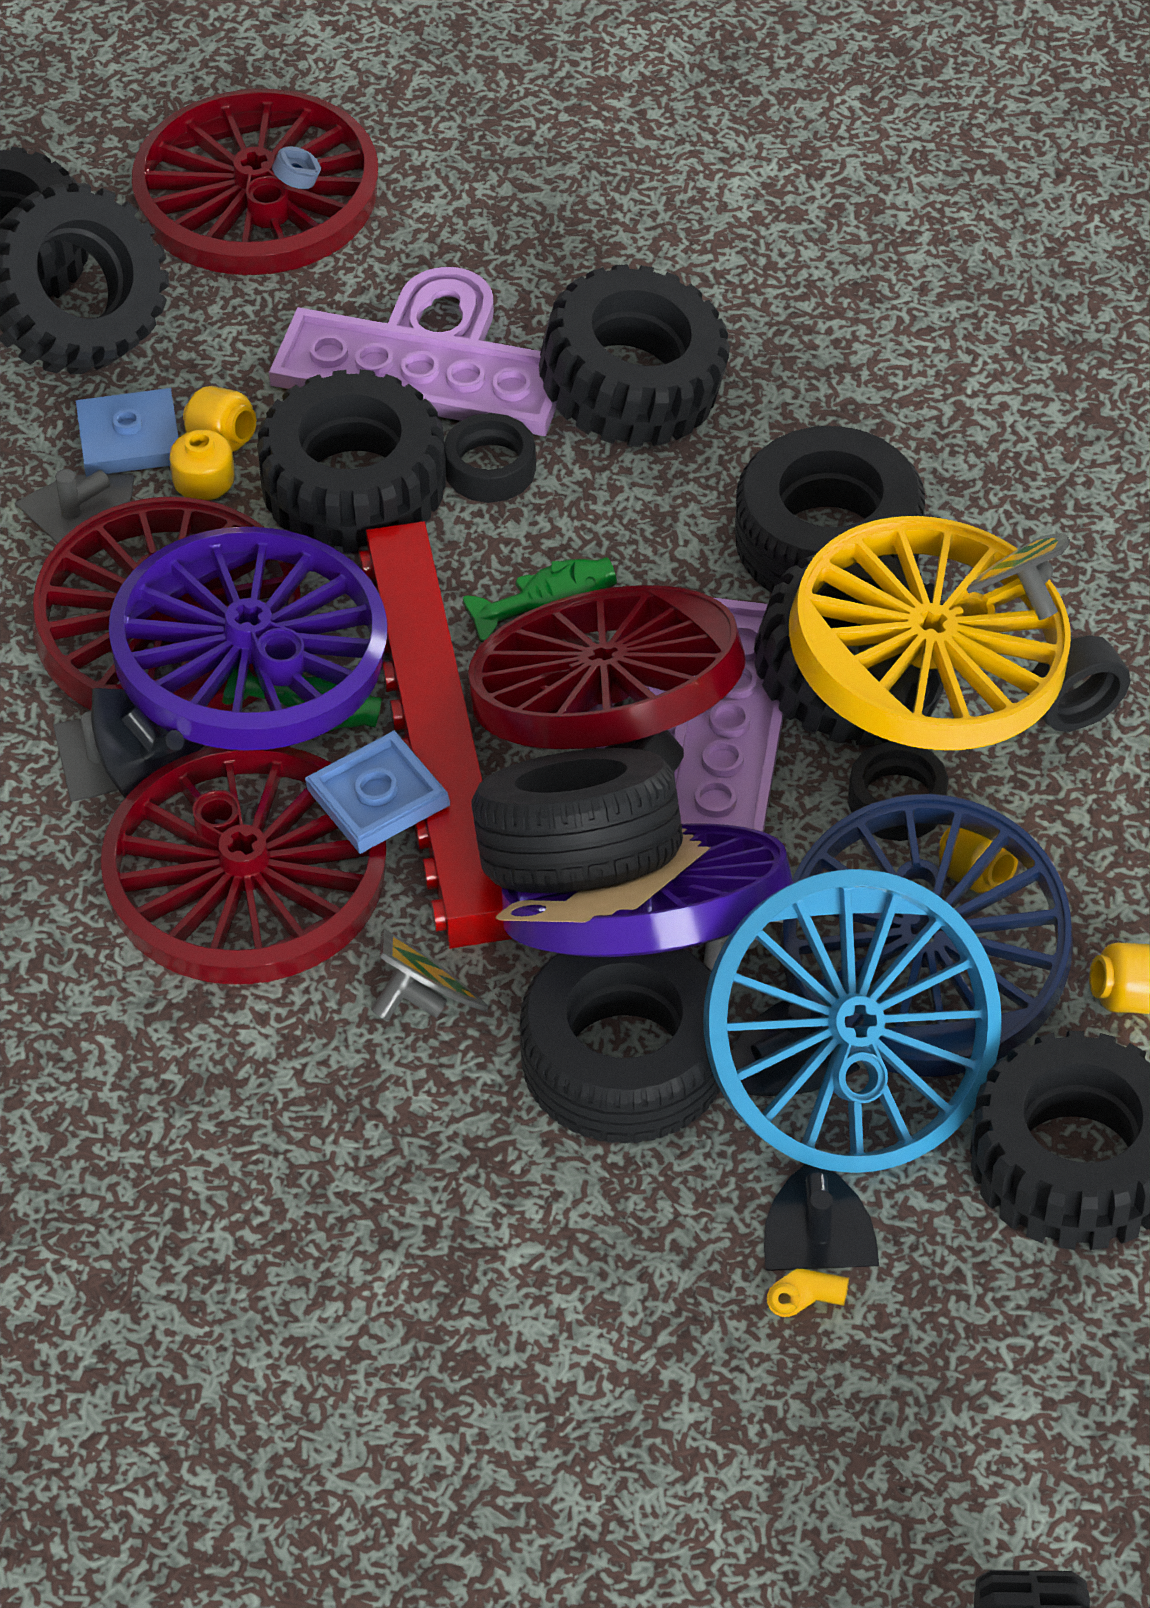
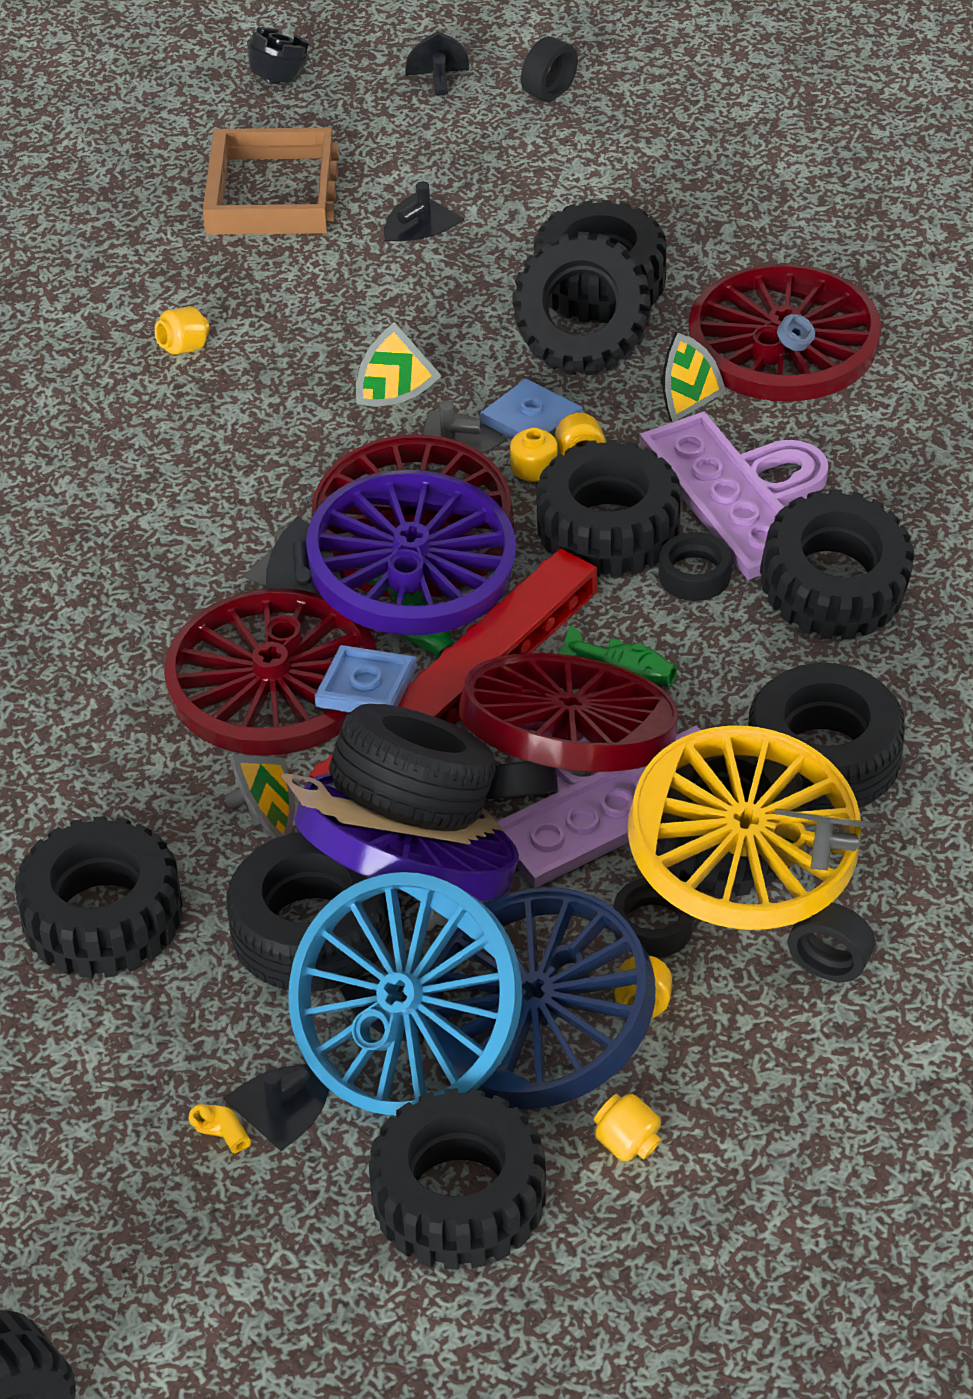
camera: 50 degrees right, 5 degrees down
none -> black tyre [15,816,183,978]
none -> shield [660,332,726,422]

